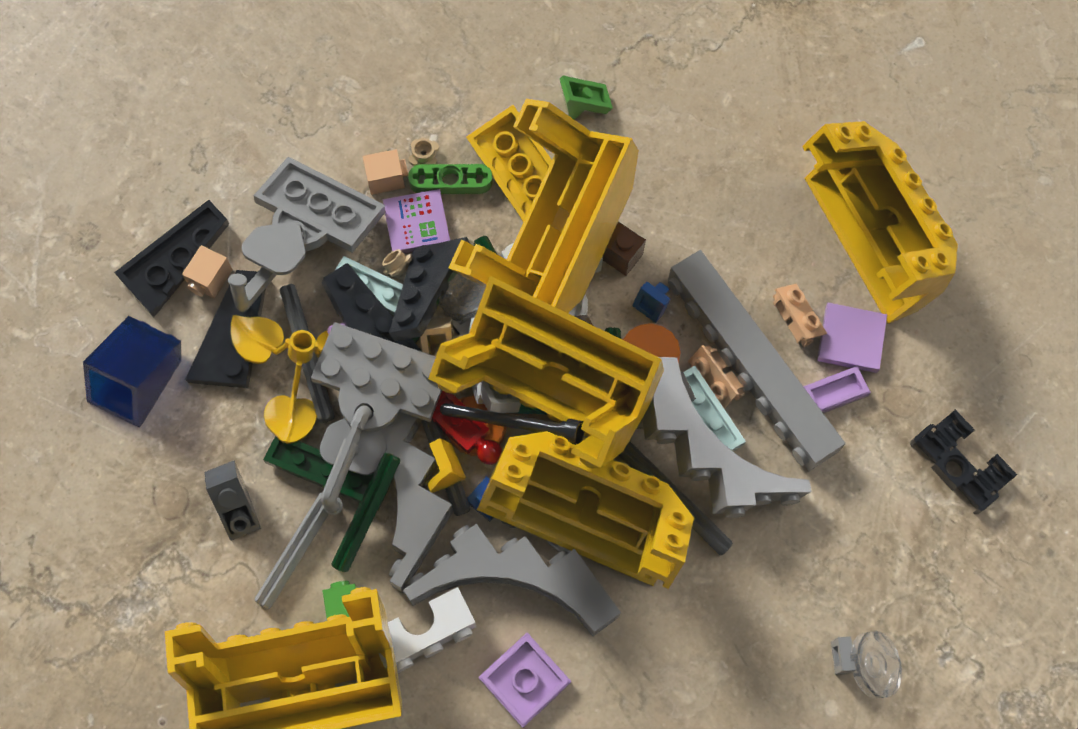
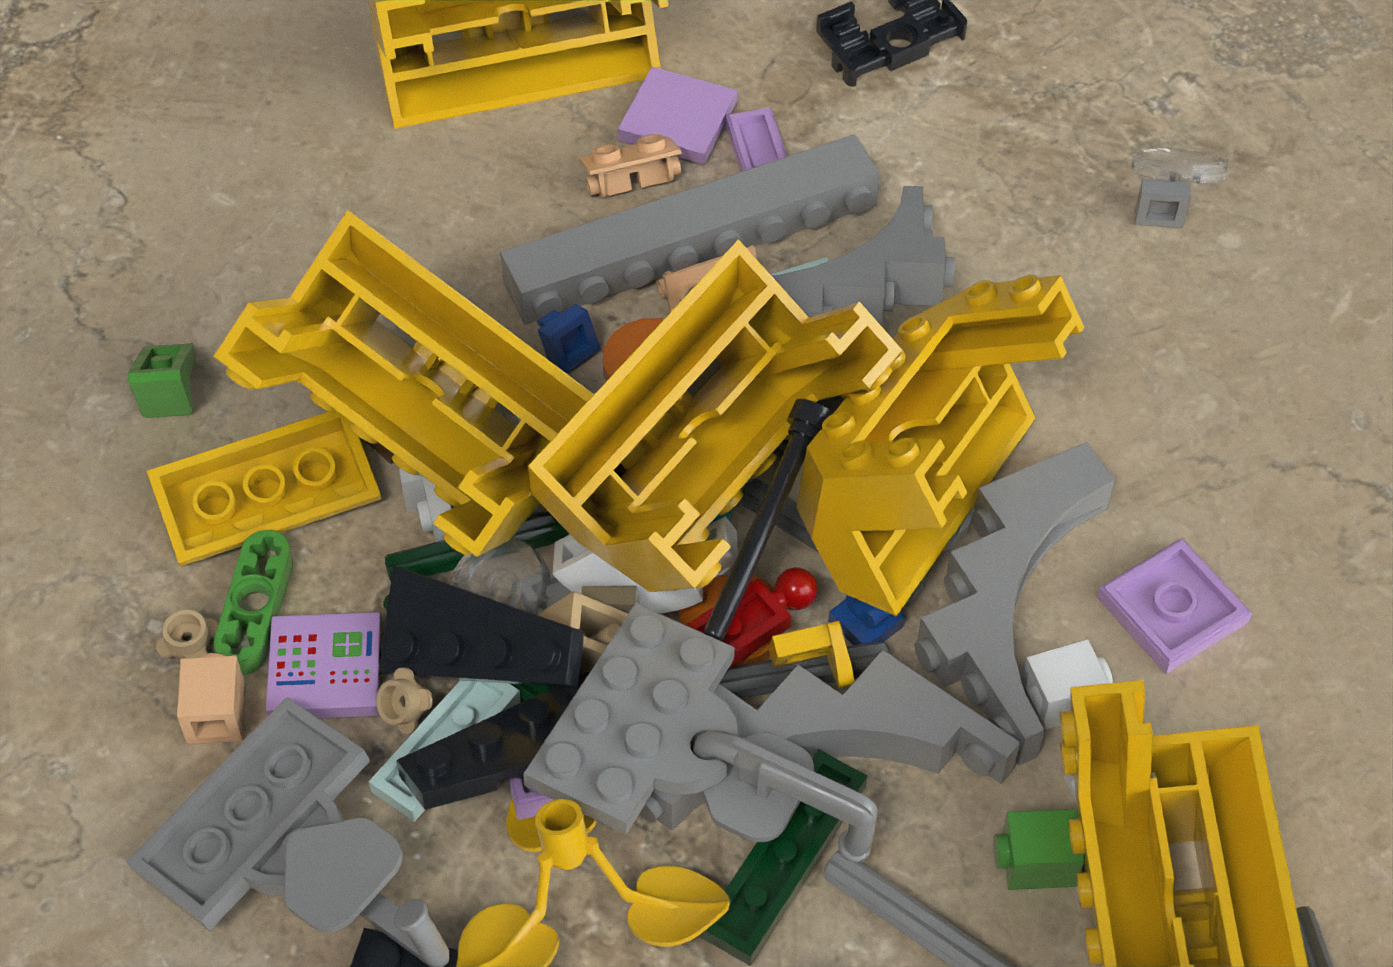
camera: 80 degrees left, 15 degrees down
dark grey axle [280,284,335,423] -> none
dark green axle [331,452,400,572] -> none

